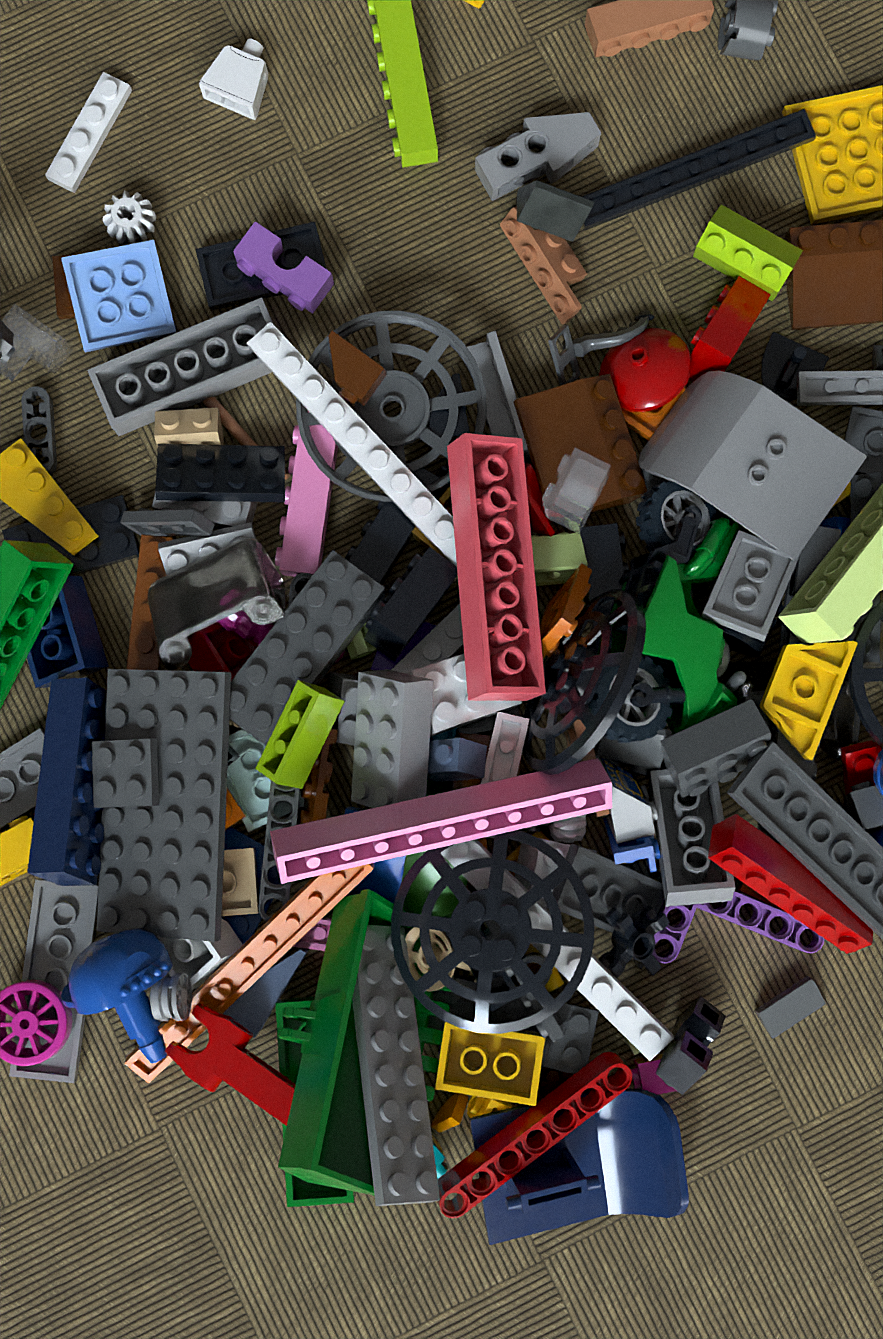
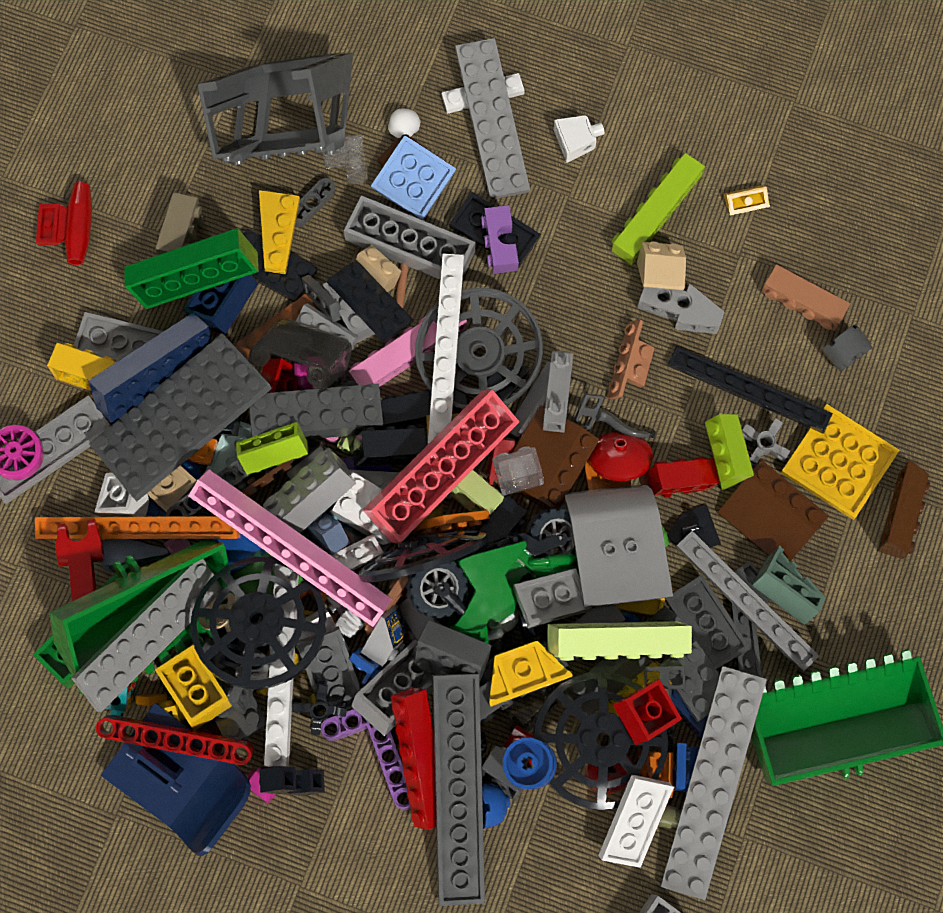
camera: 45 degrees right, 10 degrees down
blue piece [61,928,173,1063] -> none
dark grey plate [92,738,159,808] -> none
white gear [103,190,156,245] -> none
light grey wheel [150,973,192,1022] -> none
reddish brown slope [328,331,387,406] -> none
pearl dark grey slope [517,180,594,242] -> none
dark grey slope [754,976,826,1039] -> none
none -> white hair [388,108,421,138]
none -> light grey plate [455,38,530,200]
none -> light grey brick [543,351,573,433]
none -> tan slope [637,242,686,290]
none -> light grey pin [742,419,790,468]

